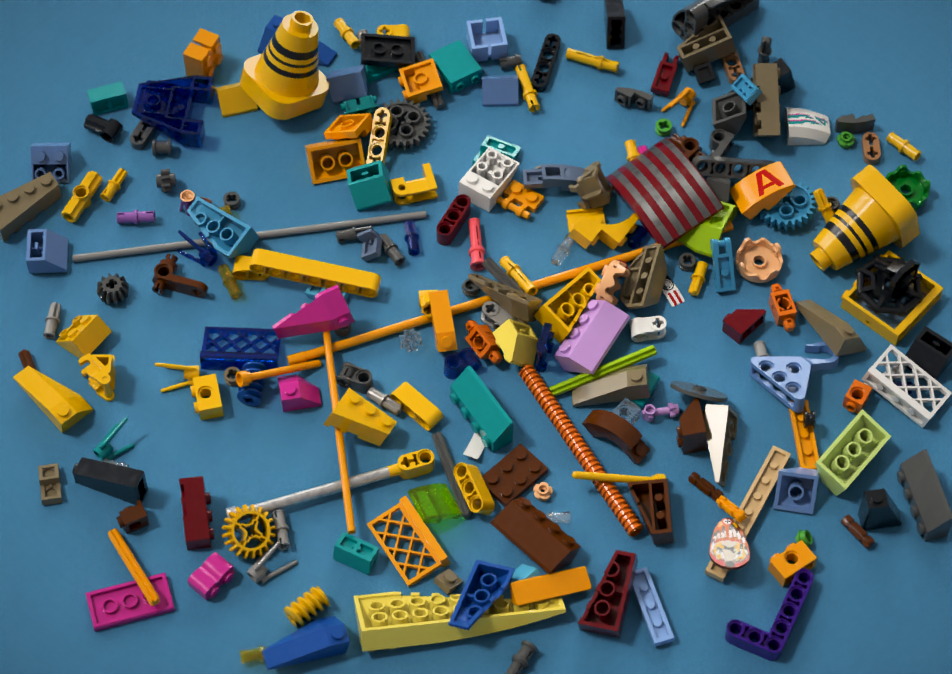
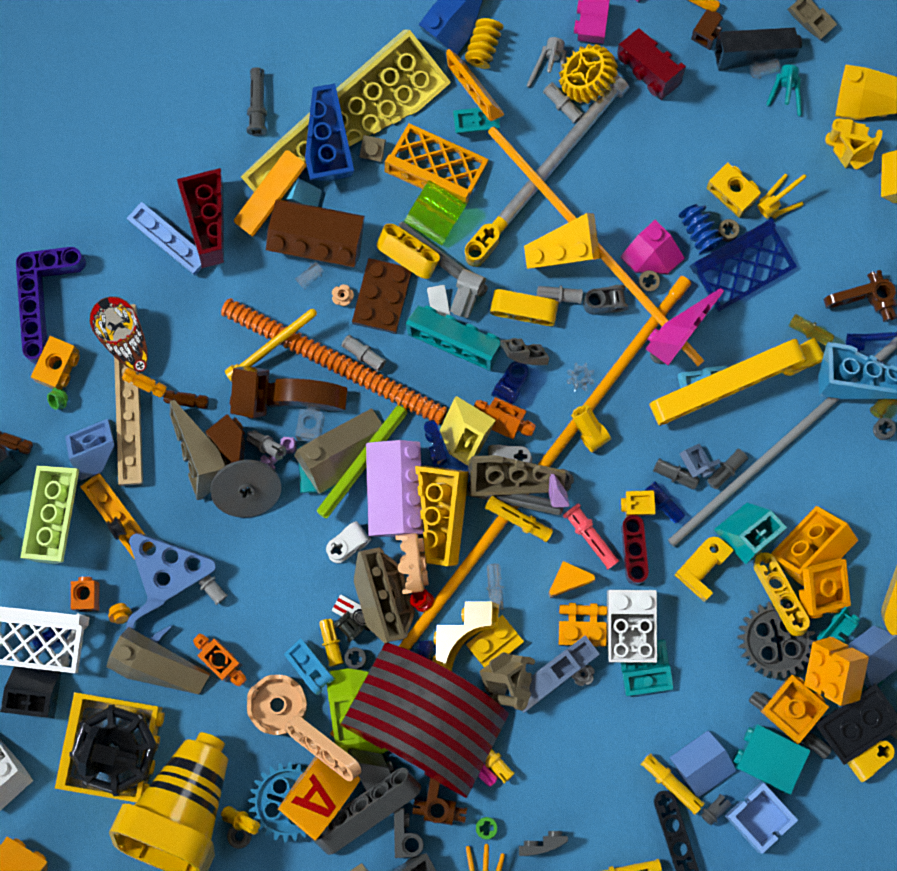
camera: 155 degrees right, 20 degrees up
light orange piece [236,360,322,387] -> none
light orange slope [428,289,457,353] -> none
reddish brown wedge [627,478,674,545] -> none
dark red slope [722,309,766,344] -> none
none -> light orange plate [108,603,132,624]
none -> reddish brown brick [230,366,269,418]
none -> light grey axle [246,430,286,460]
none -> light nougat beam [285,716,361,781]
none -> pearl dark grey bush [333,611,364,643]
none -> light grey pin [342,335,386,372]
none -> light orange slope [446,49,504,121]
none -> light grey piece [450,269,486,318]
none -> dark grey slope [500,338,549,365]
none -> lavender slope [549,474,570,507]
none -> light orange slope [549,561,595,598]
none -> yellow bracket [621,491,655,517]
none -> dark tan bush [639,270,660,291]
none -> light orange piece [804,637,869,706]

